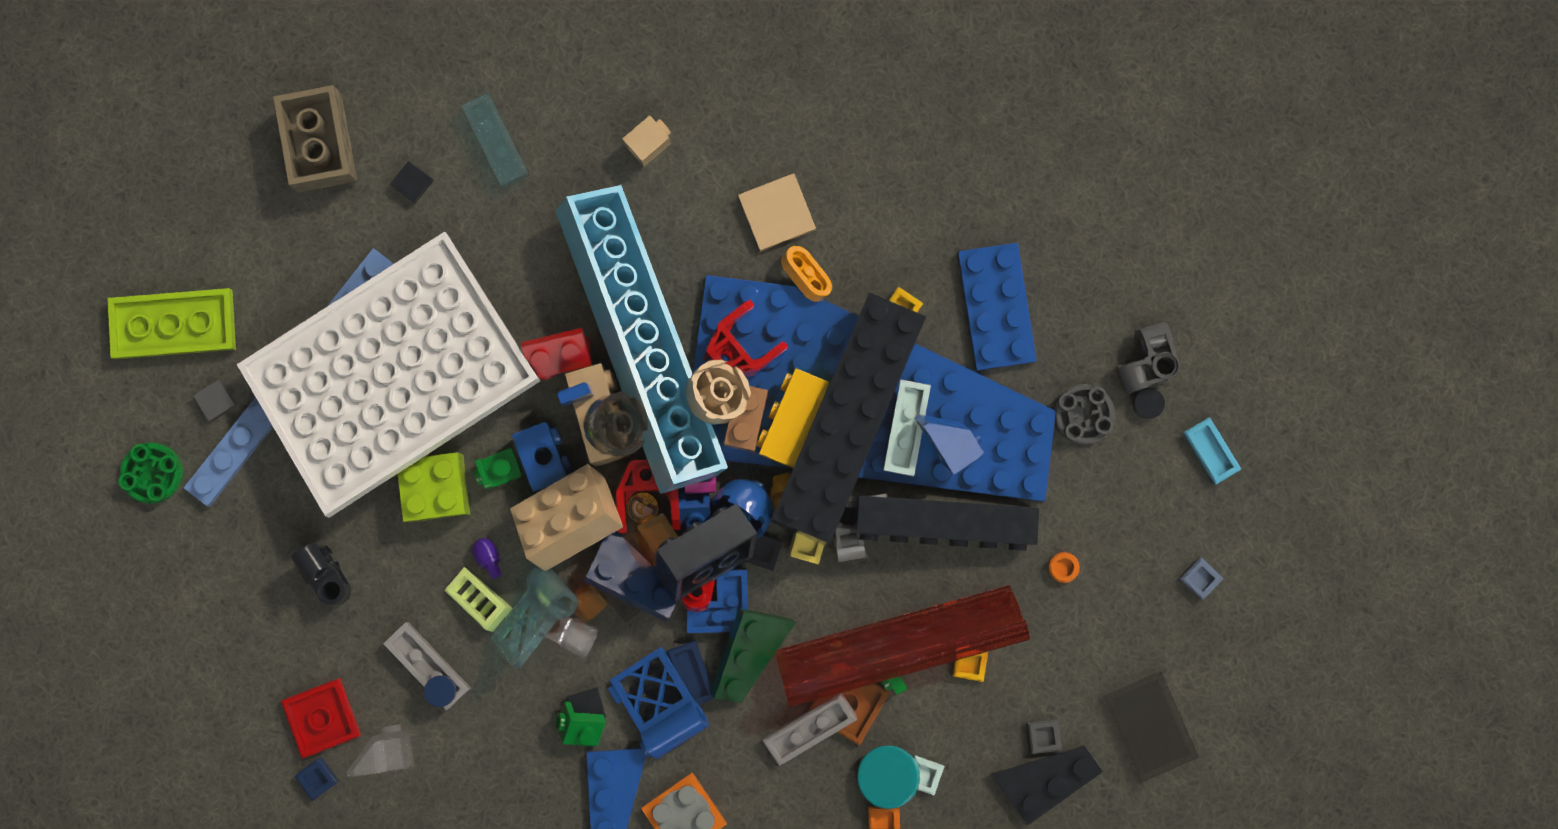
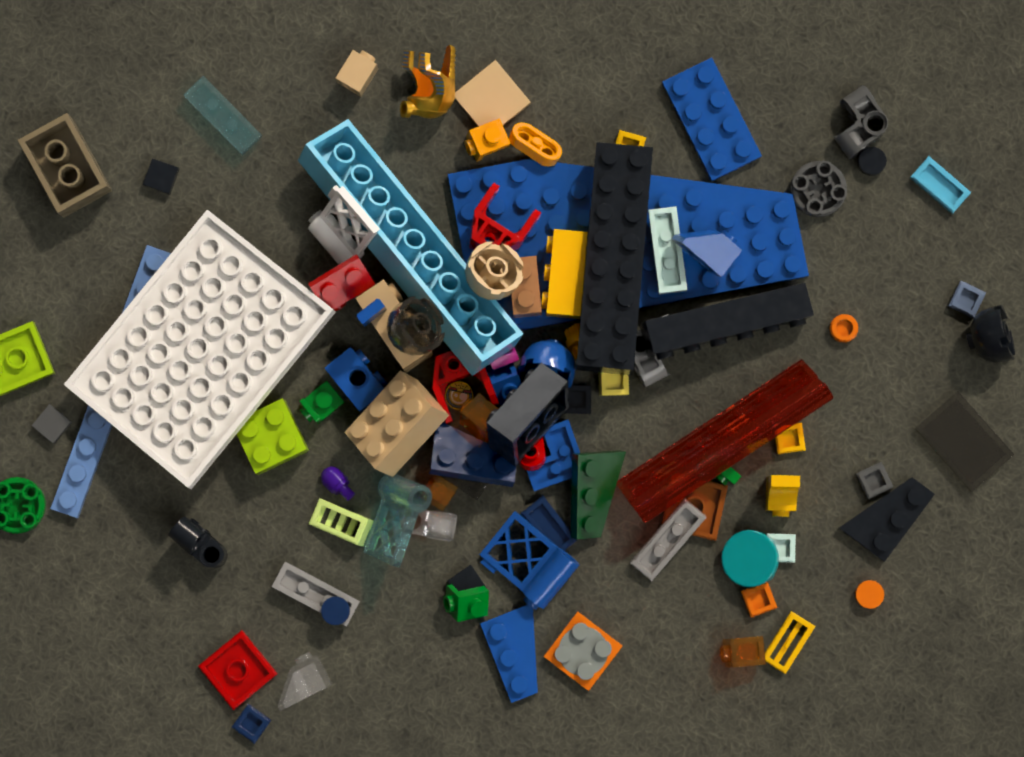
camera: 10 degrees left, 0 degrees up
none -> white piece [308,185,380,265]
none -> pearl gold piece [400,45,456,119]
none -> light orange bracket [464,118,511,162]
none -> yellow arch [766,475,800,517]
none -> black cylinder [967,305,1015,363]

